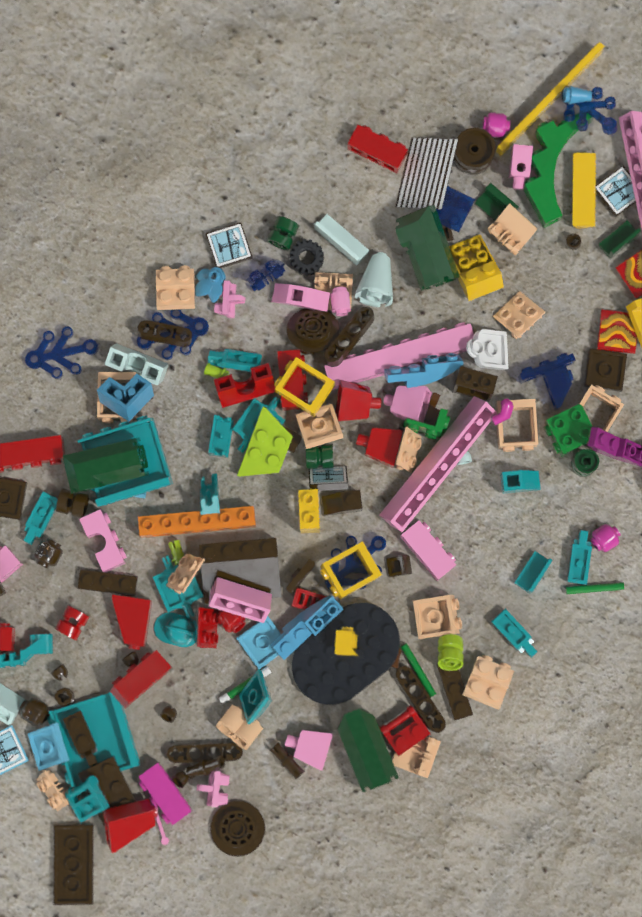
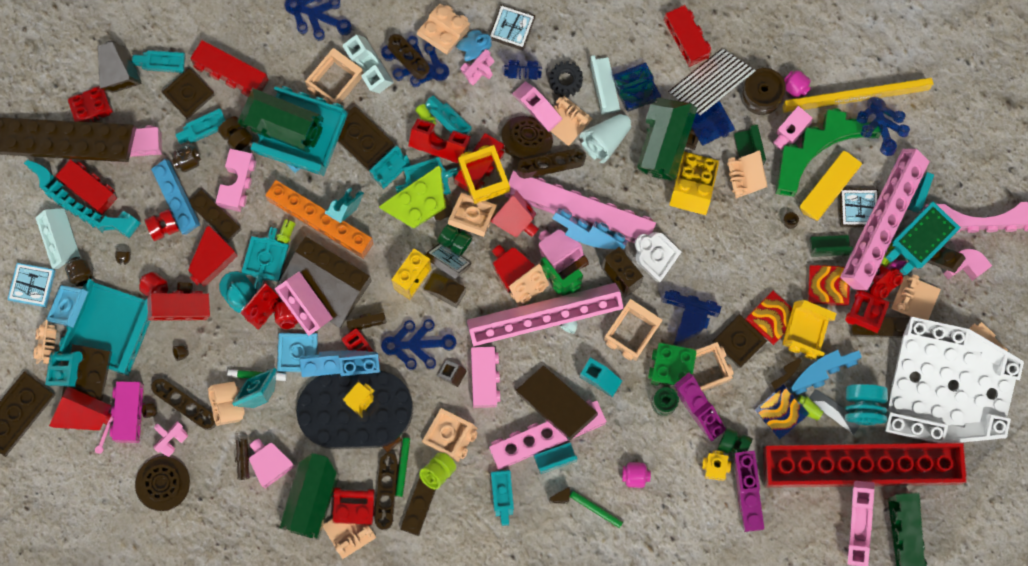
camera: 35 degrees right, 5 degrees down
dark brown bush [55,688,75,706] -> none
dark brown hinge [63,711,98,766] -> none
dark azure brick [97,373,154,422] -> none
light nougat hinge [166,553,204,594] -> none
dark brown pin [186,756,225,779] -> none
dark green wheel [267,216,299,251] -> none
yellow window [320,541,382,600] -> none
bright pink brick [330,287,351,316] -> none
light nougat plate [463,655,514,710] -> none
dark pink arm [491,399,514,426] -> none
light nougat hinge [493,291,546,339] -> none
dark azure cone [563,86,592,104] -> none
teal hinge [567,530,592,585] -> none
none -> red head [139,272,168,297]
none -> dark azure plate [151,159,200,235]
none -> dark brown plate [337,106,395,171]
none -> bright pink brick [489,400,606,471]
none -> dark brown tile [516,365,598,441]
none -> dark brown slope [549,487,570,504]
none -> slope [612,62,661,112]

